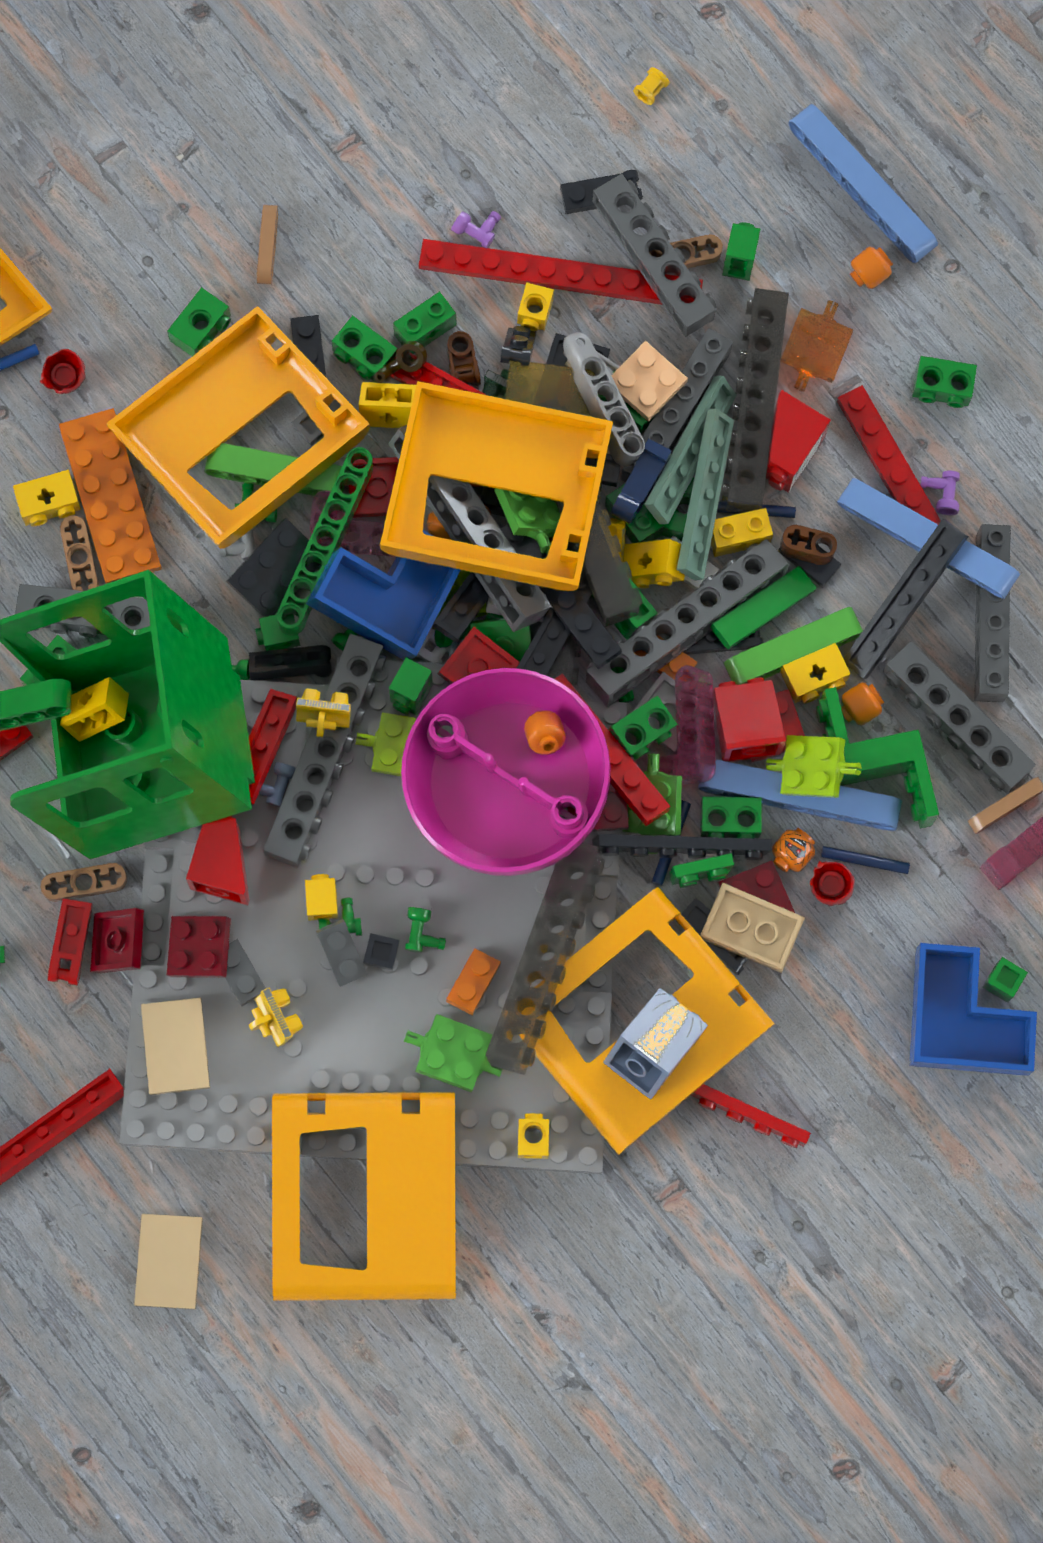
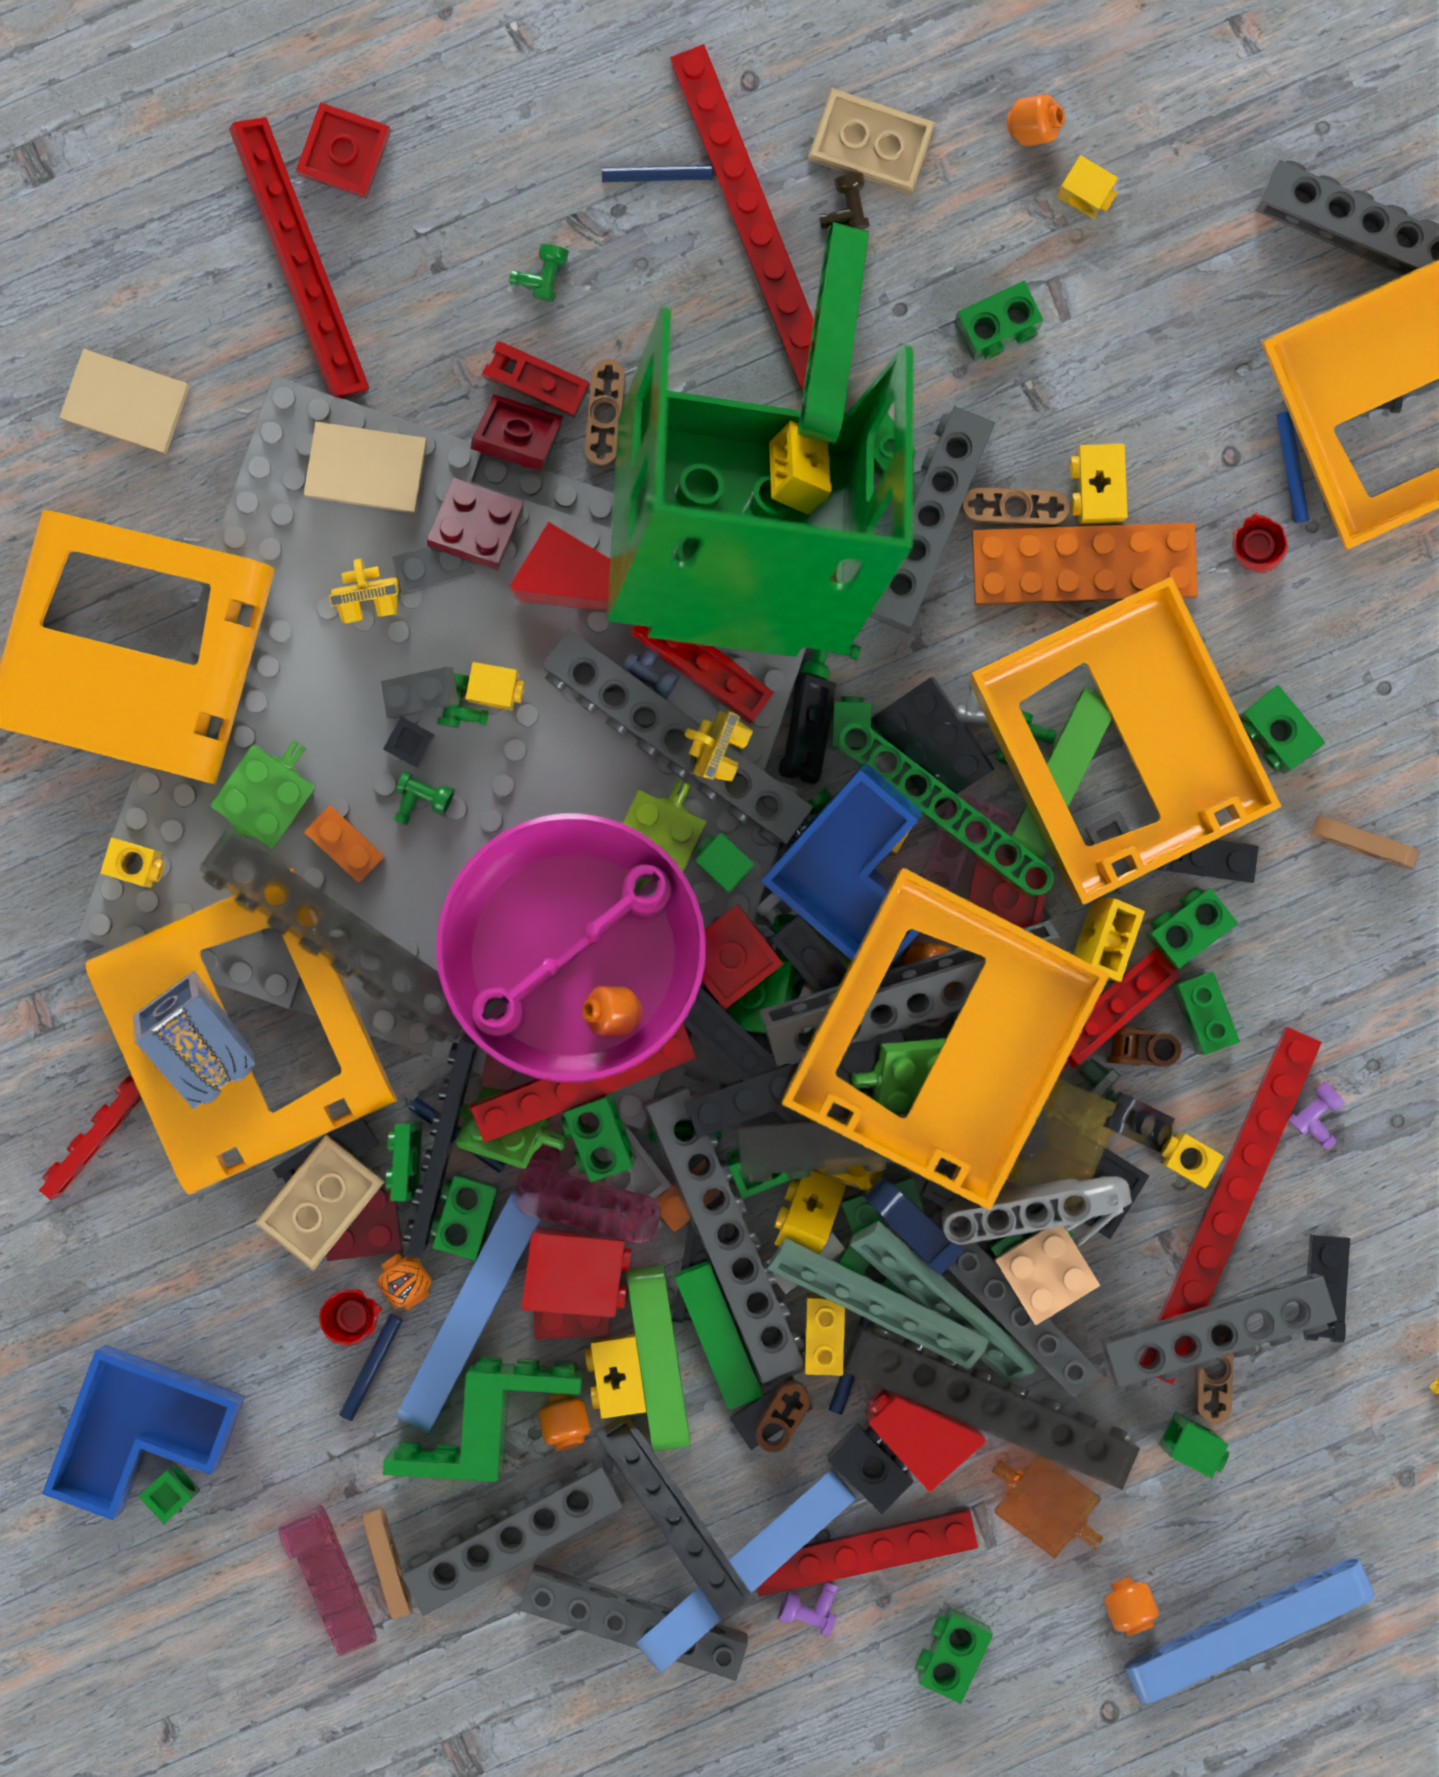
camera: 115 degrees right, 10 degrees up
dark brown plate [374,341,427,383] -> none
lime plate [766,735,862,798] -> none
none -> black brick [827,1423,914,1514]

